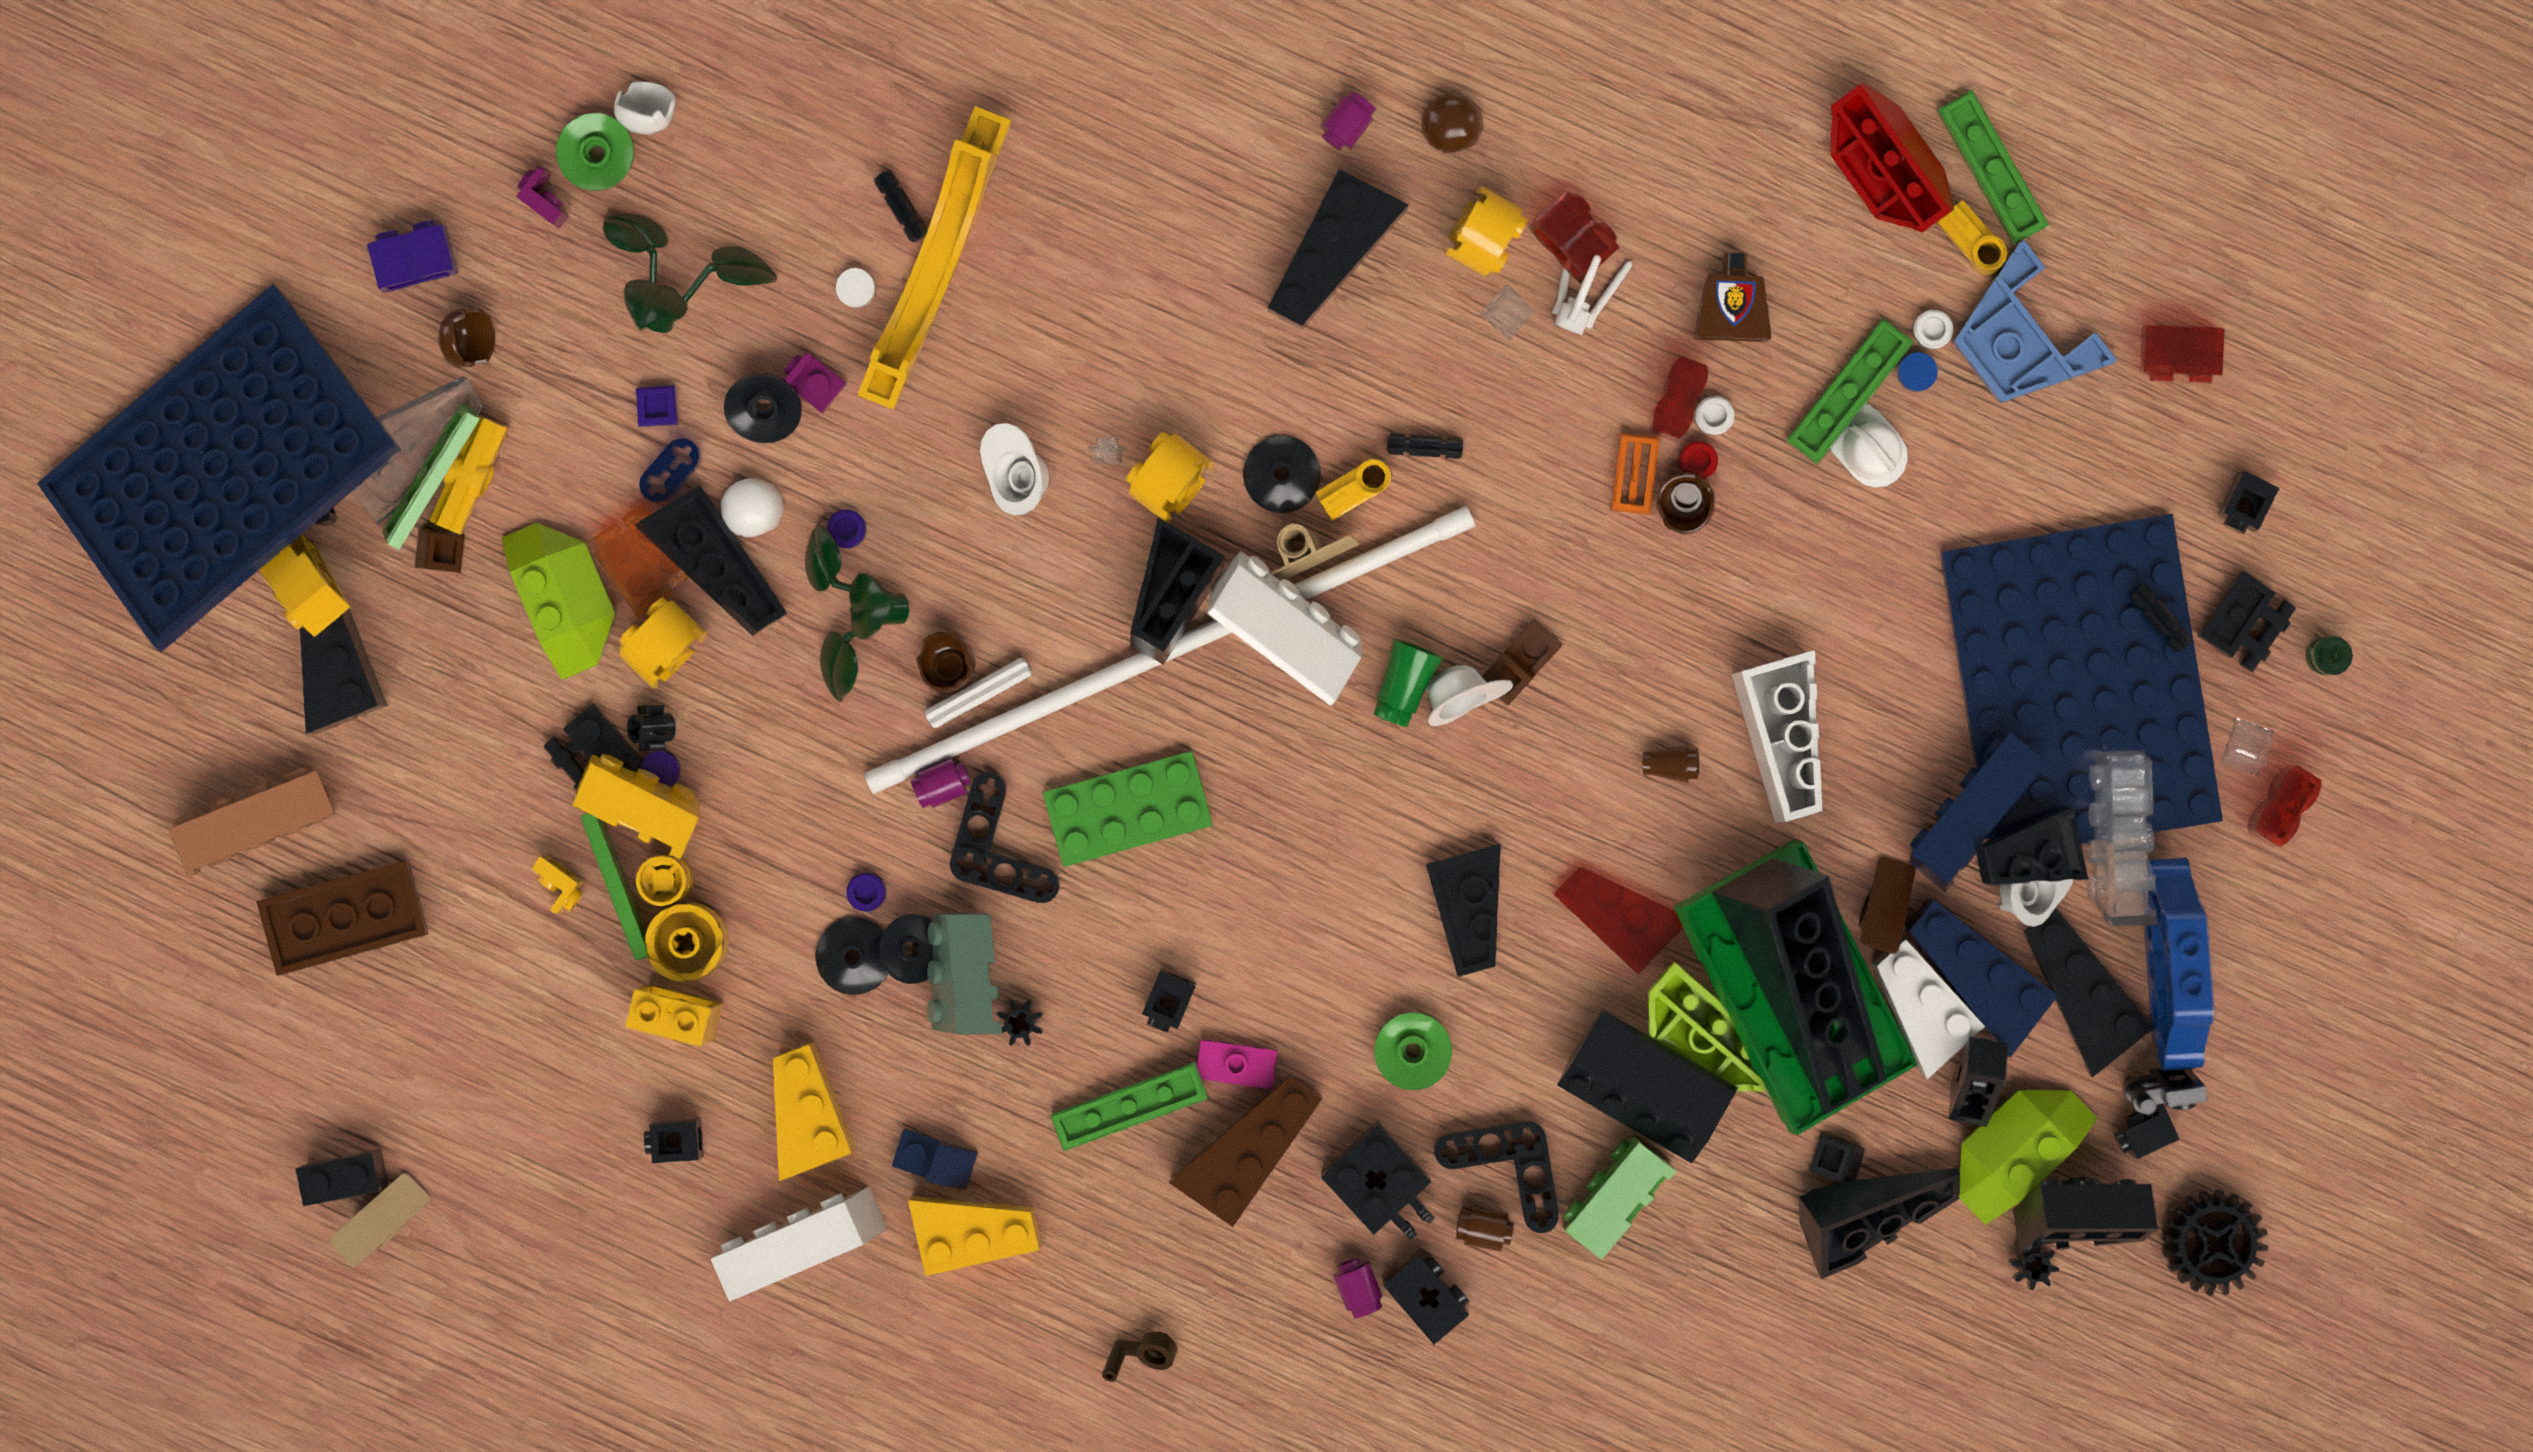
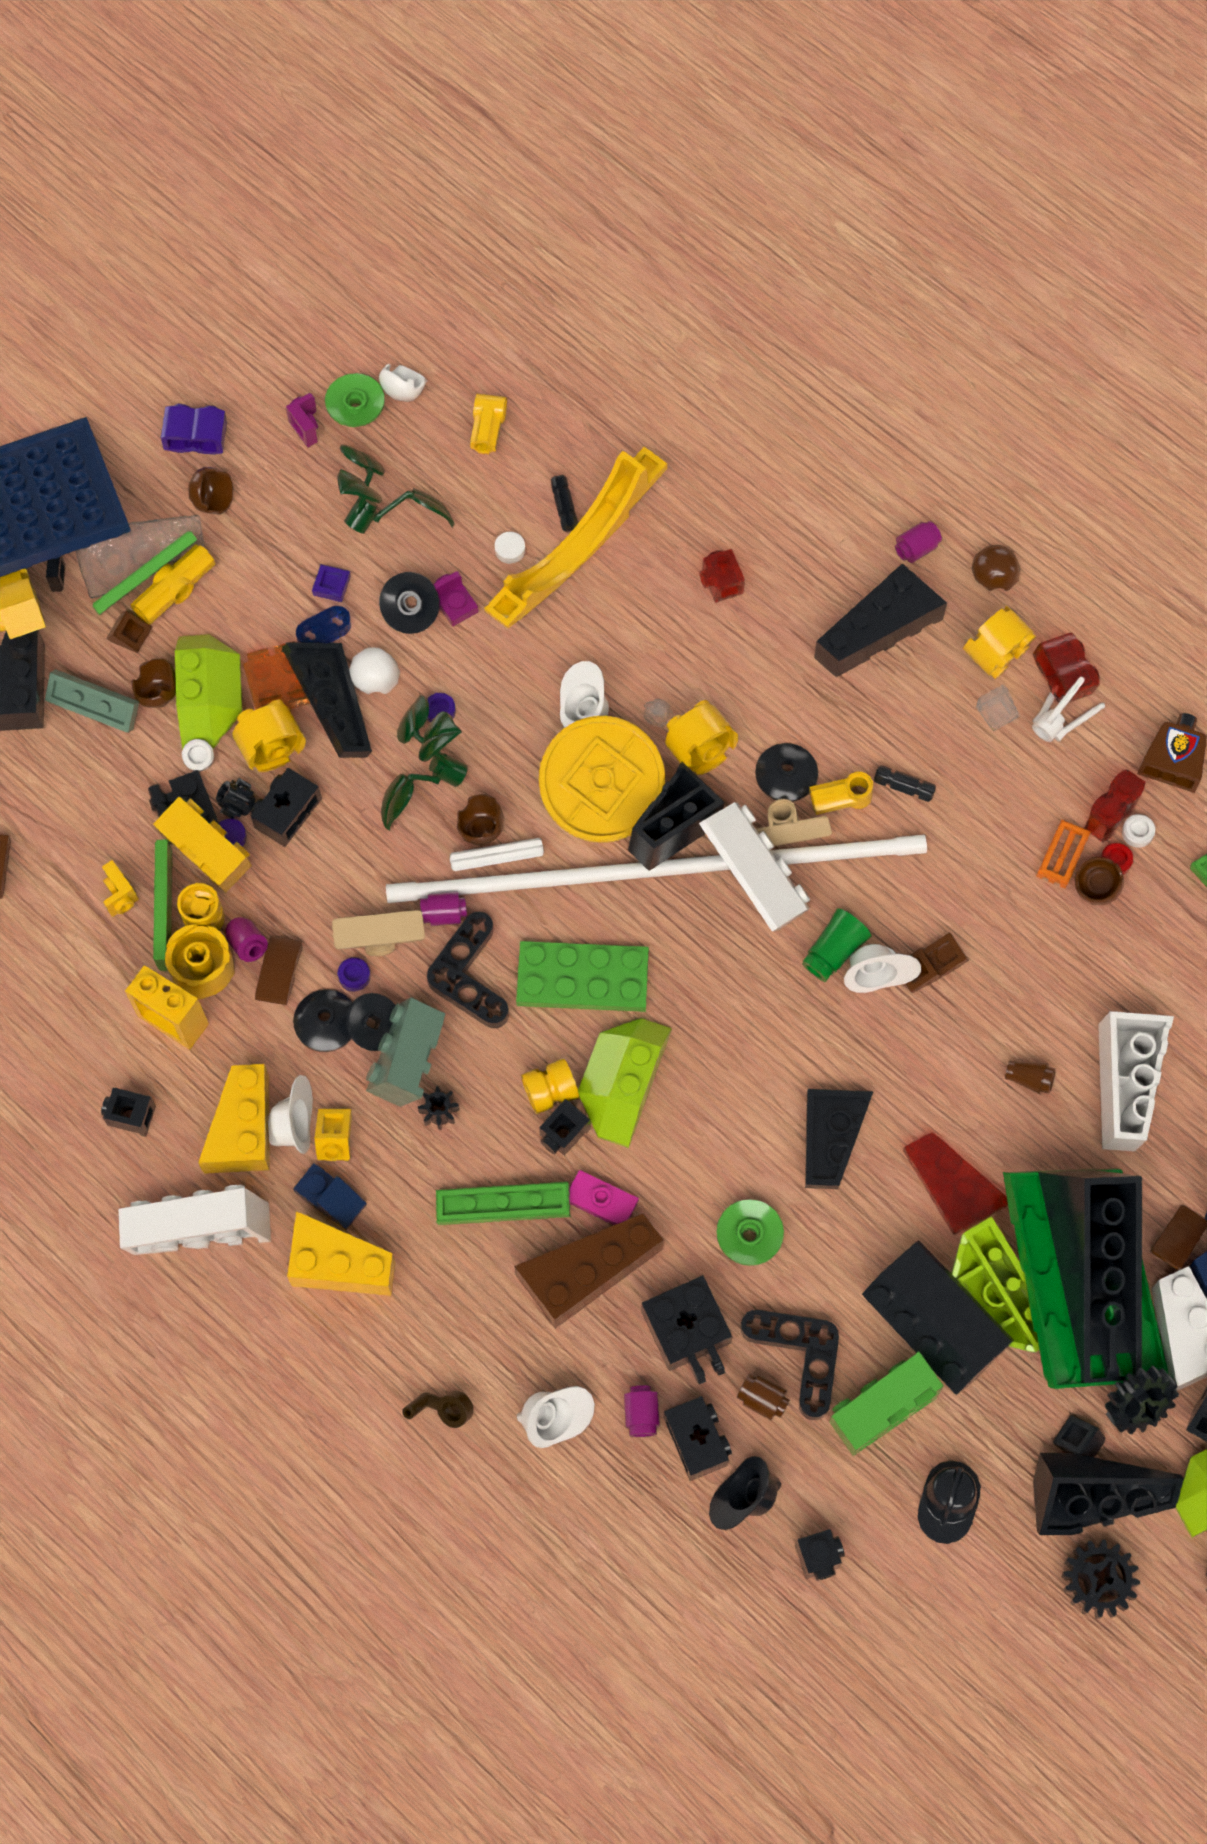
camera: 15 degrees right, 20 degrees down
none -> sand green plate [44,669,139,733]
none -> reddish brown hair [132,659,176,708]
none -> white tile [182,739,214,772]
none -> magenta brick [225,917,268,962]
none -> black brick [251,768,322,847]
none -> reddish brown slope [255,936,302,1005]
none -> white piece [268,1075,313,1154]
none -> yellow bracket [314,1109,352,1161]
none -> tan piece [332,910,425,956]
none -> yellow piece [470,393,507,455]
none -> white piece [517,1386,595,1448]
none -> yellow wheel [521,1058,579,1114]
none -> yellow plate [539,716,665,843]
none -> lime wedge [578,1018,672,1148]
none -> clear red brick [699,549,745,603]
none -> black piece [709,1456,782,1530]
none -> black brick [795,1529,845,1581]
none -> black piece [918,1461,981,1544]
none -> black gear [1061,1539,1140,1619]
none -> black gear [1104,1366,1179,1434]

